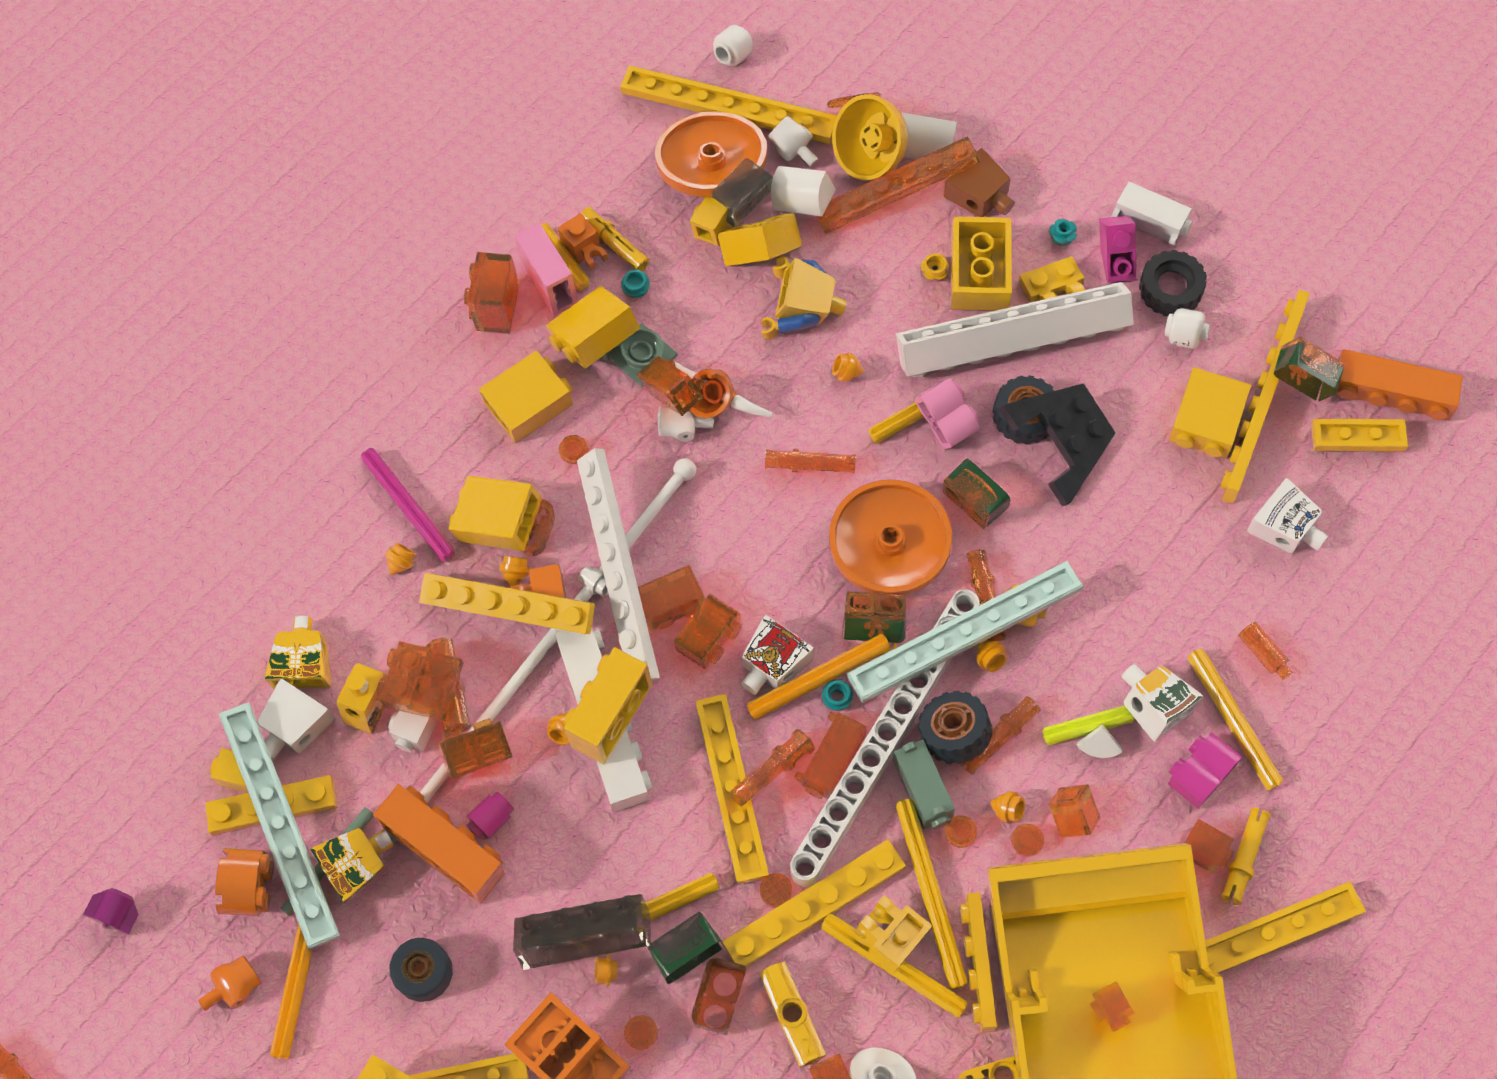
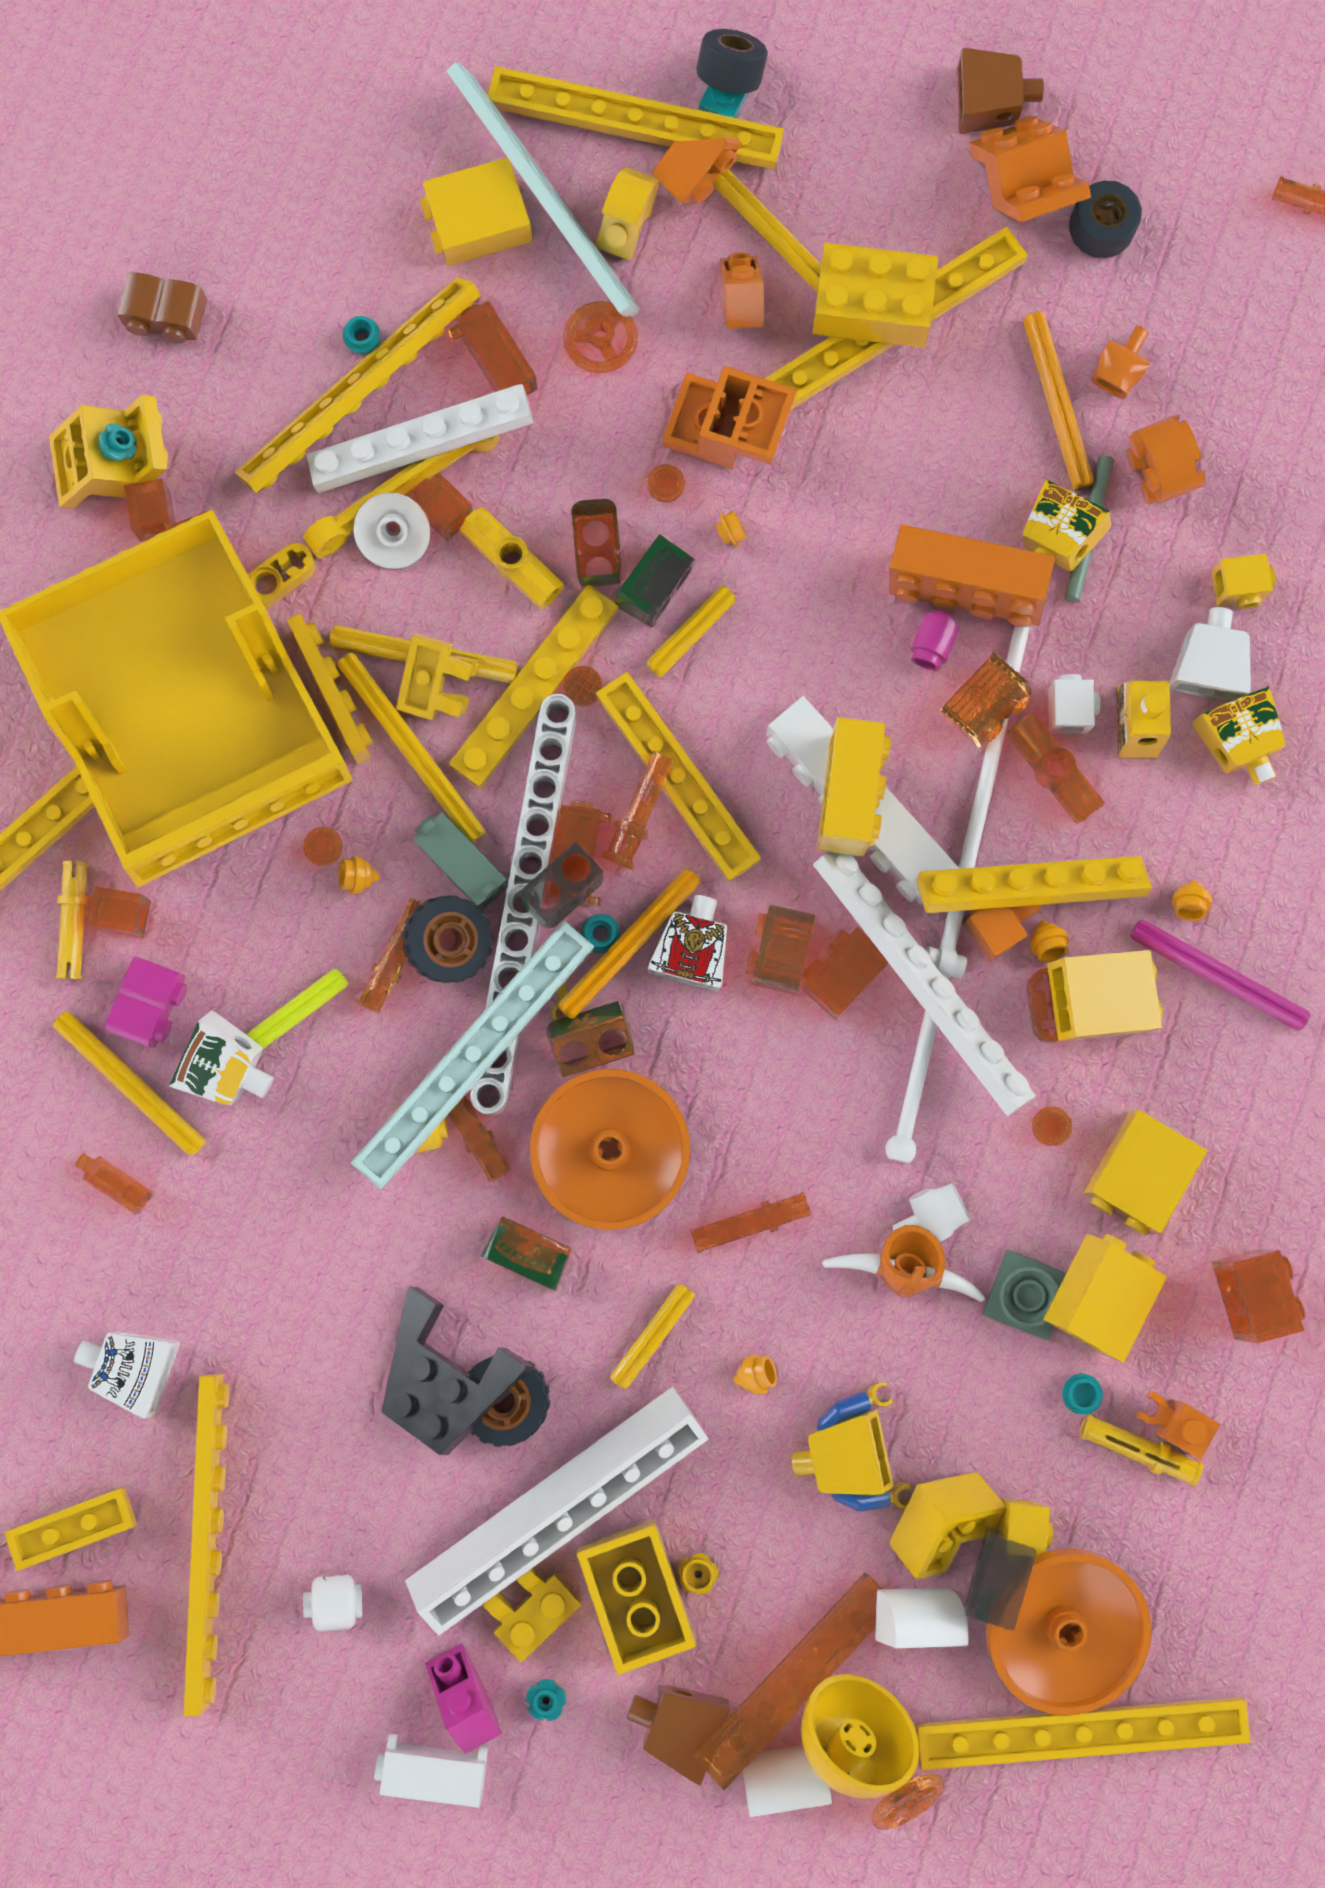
camera: 150 degrees right, 15 degrees up
magenta piece [83,888,139,935] -> none
yellow plate [205,775,337,836] -> none
light aqua tile [219,702,340,950] -> none
clear orange plate [377,641,464,721] -> none
black wheel [389,937,453,1002] -> none
clear smoke brick [513,894,651,970] -> none
bright pink brick [514,223,578,316] -> none
yellow axle [541,223,590,291] -> none
light orange plate [547,713,569,745] -> none
clear orange brick [637,356,704,416] -> none
white head [713,25,753,66] -> none
white piece [768,116,818,166] -> none
bright pink brick [914,378,980,449] -> none
clear orange plate [945,815,977,848] -> none
light orange plate [976,641,1008,672] -> none
clear orange panel [1048,784,1100,837] -> none
white tile [1077,724,1123,758] -> none
clear orange plate [1089,981,1135,1032] -> none
black tyre [1139,250,1207,317] -> none
yellow brick [1169,367,1251,459] -> none
clear orange piece [1274,337,1345,402] -> none
none -> clear smoke piece [519,841,603,928]

